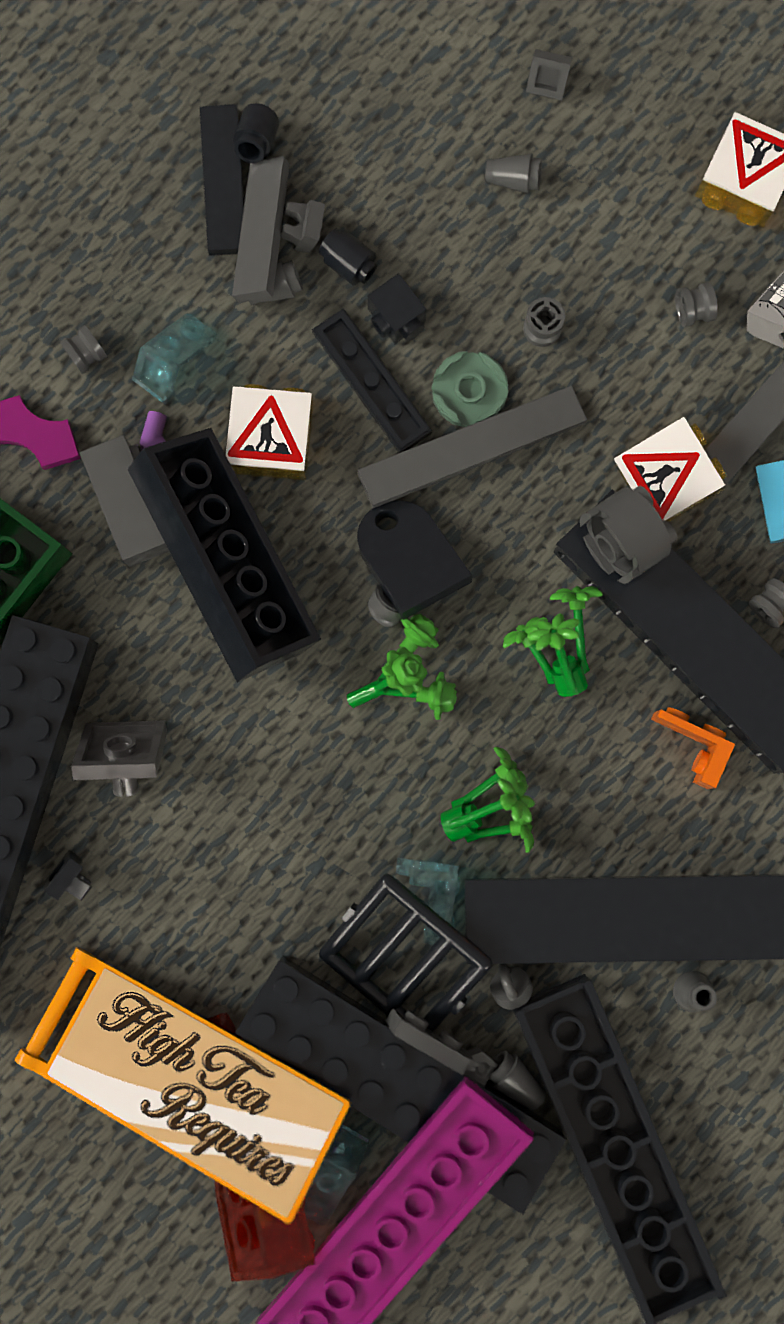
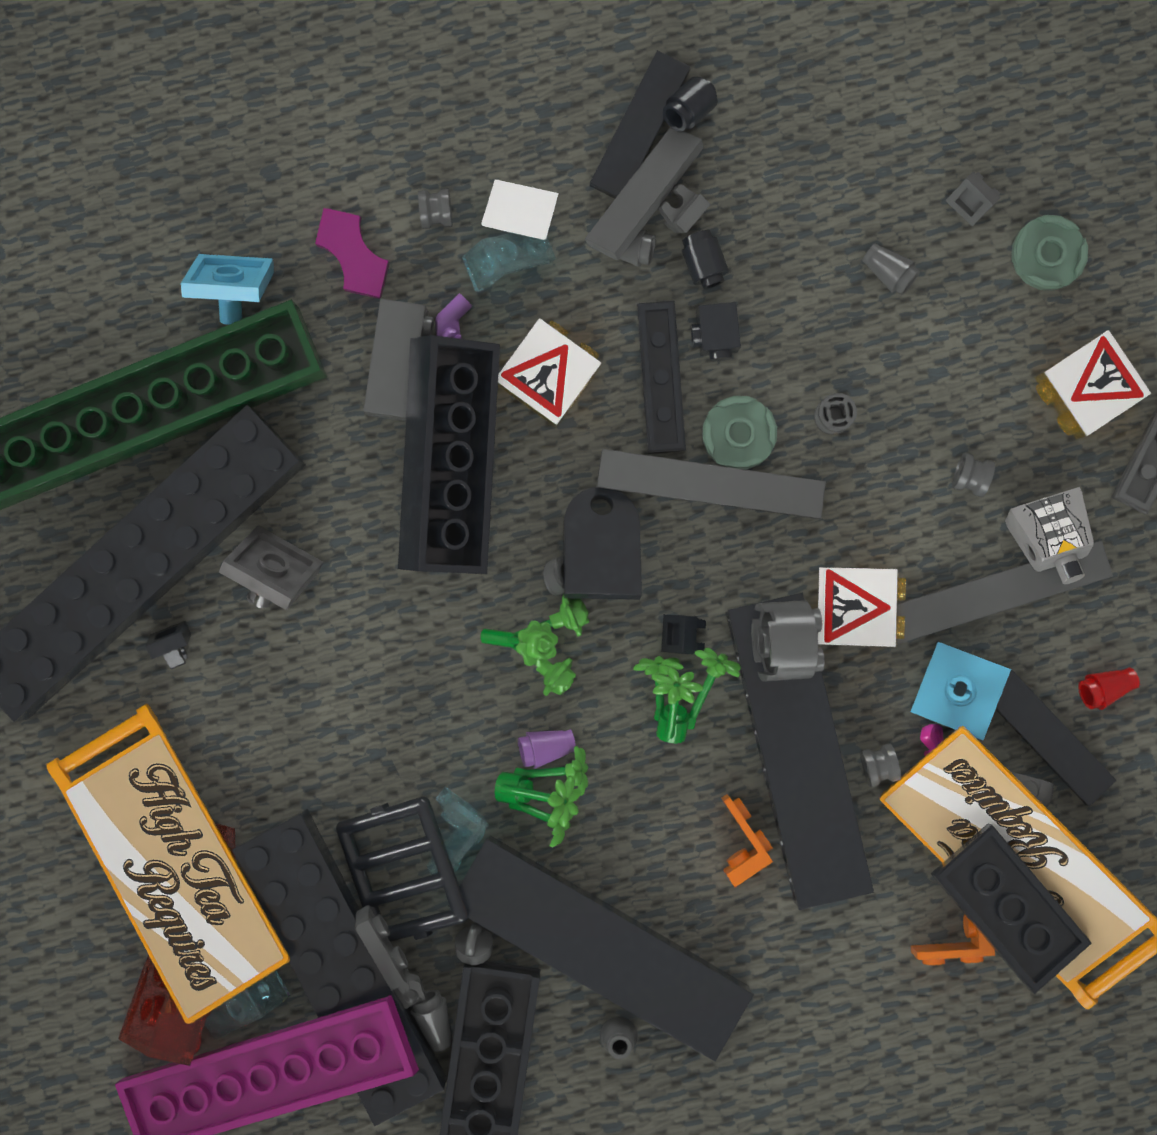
camera: 30 degrees right, 5 degrees up
none -> white sticker [481,179,559,240]
none -> medium lavender cone [518,729,576,769]
none -> black tile [661,614,706,654]
none -> sand green tile [1011,215,1088,291]

